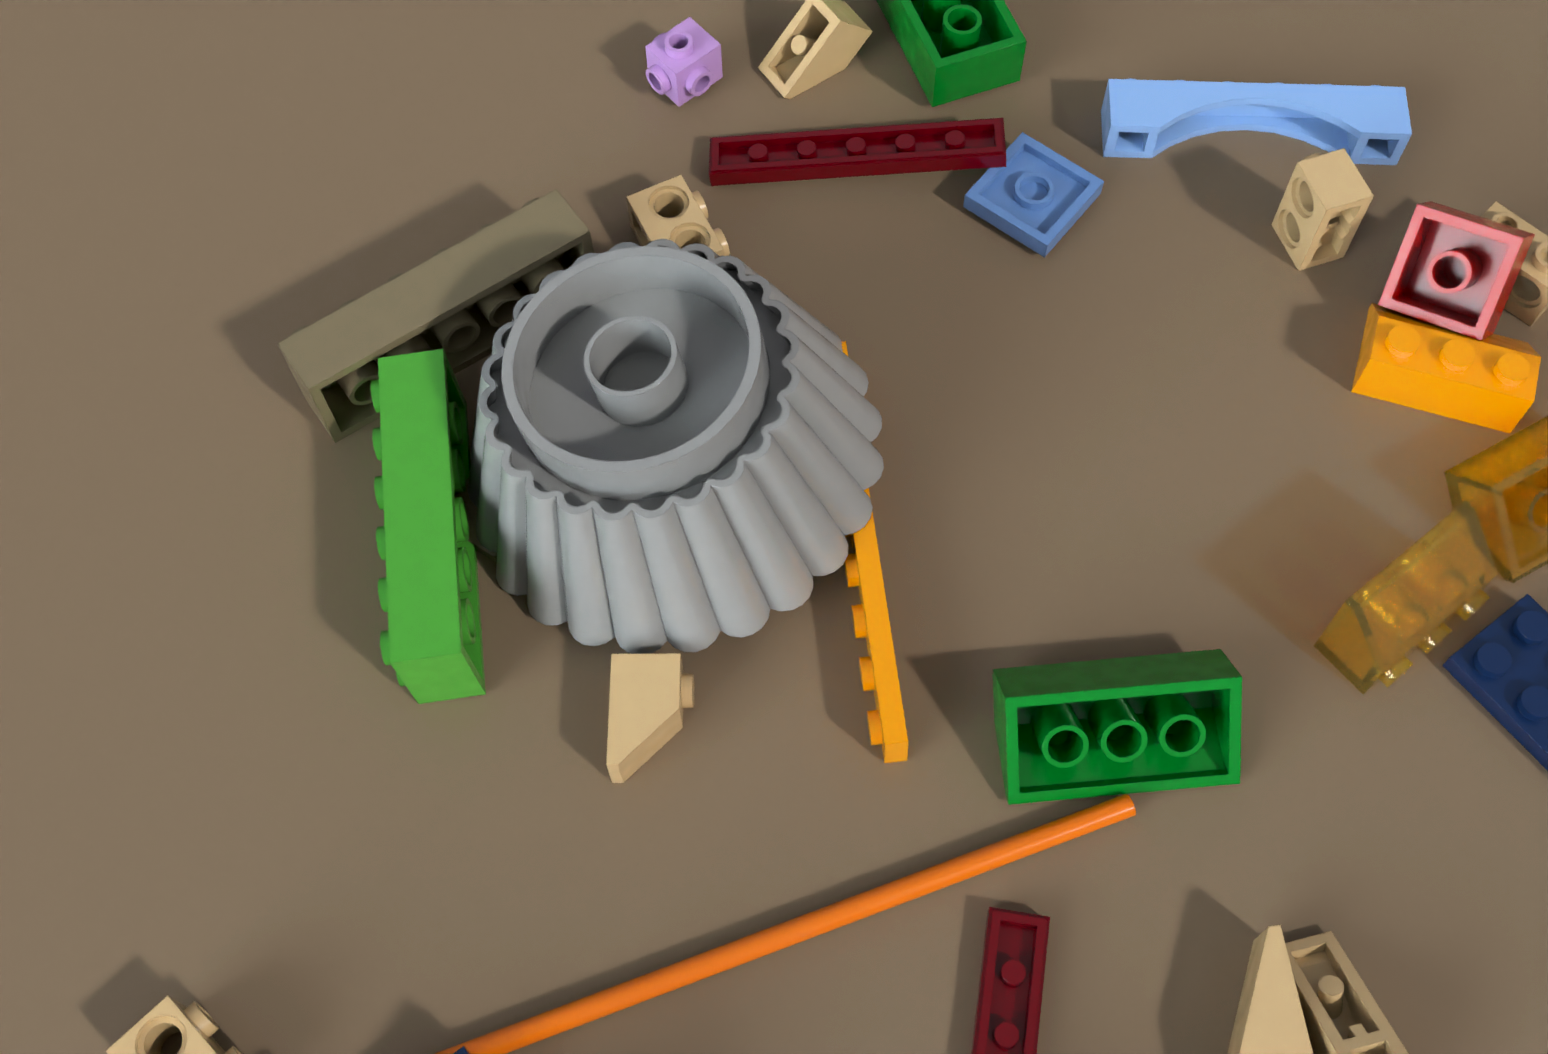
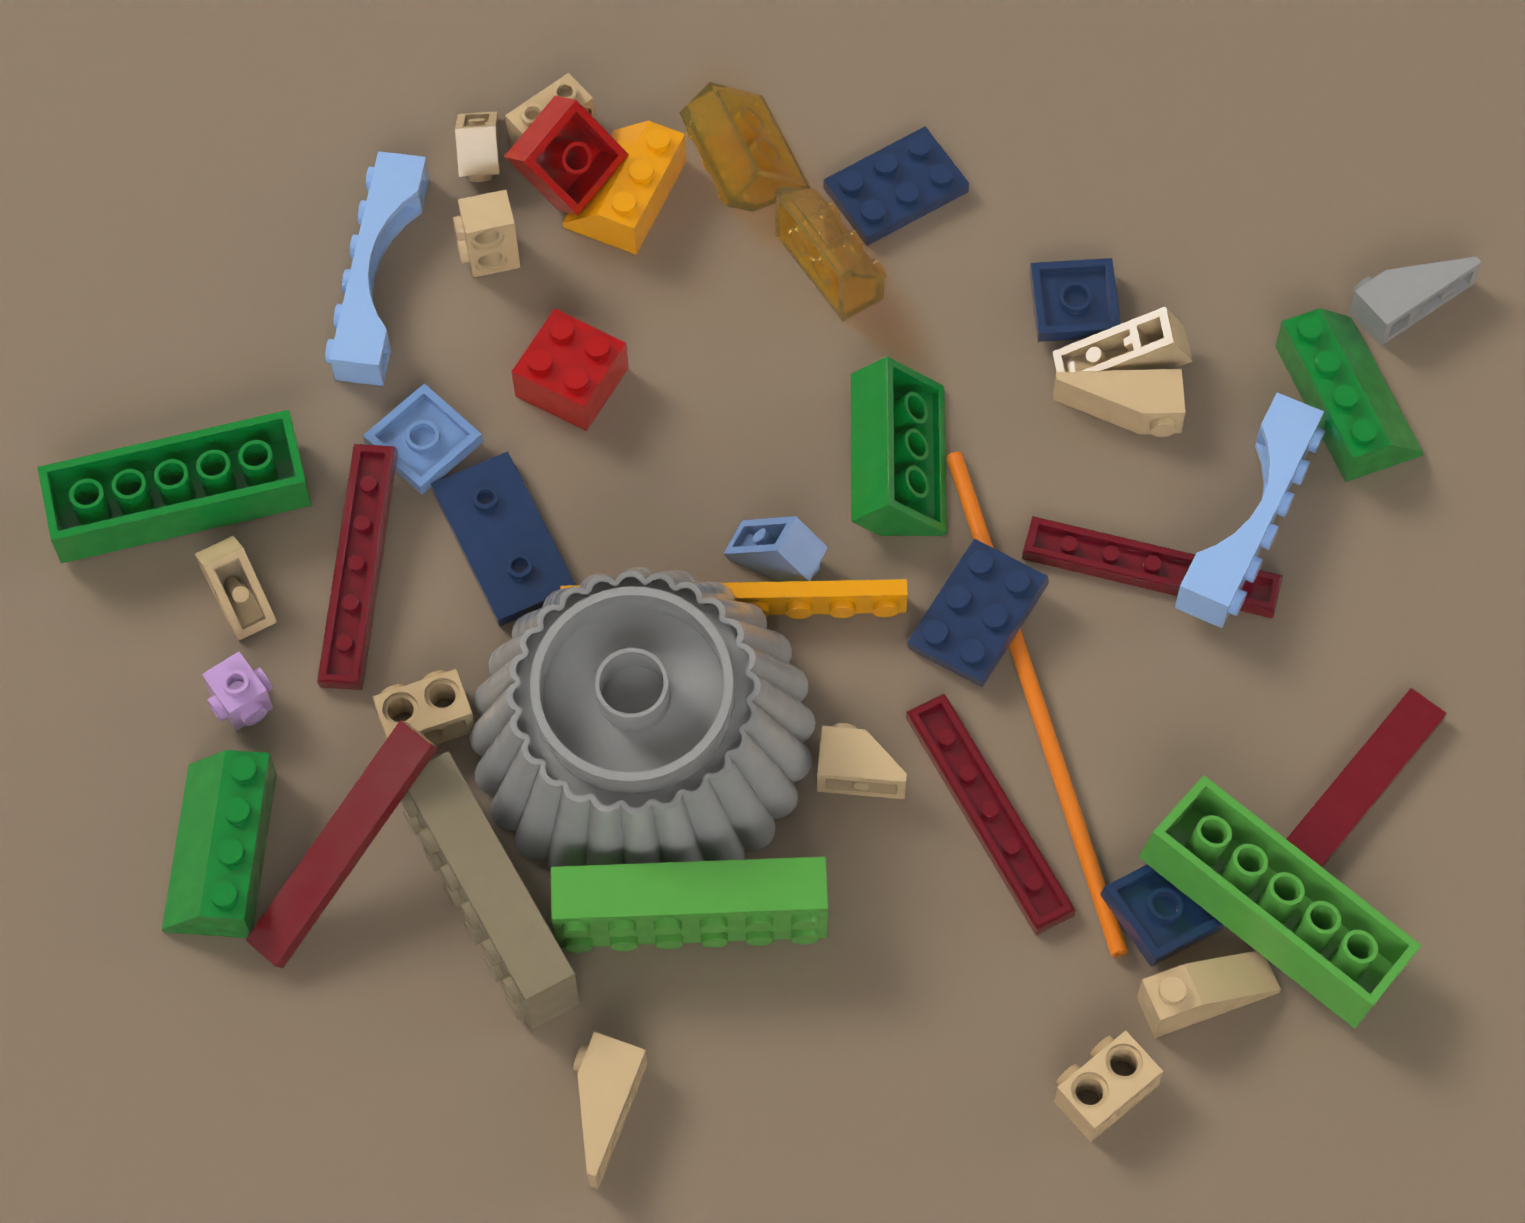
camera: 85 degrees left, 0 degrees up
none -> green slope [162,750,277,938]
none -> dark red tile [245,720,438,968]
none -> dark blue plate [430,451,576,627]
none -> tan slope [455,111,501,182]
none -> red brick [511,308,629,431]
none -> tan slope [573,1032,648,1190]
none -> medium blue slope [723,516,828,582]
none -> dark red tile [906,693,1076,935]
none -> dark blue plate [907,538,1049,687]
none -> dark blue plate [1029,258,1121,342]

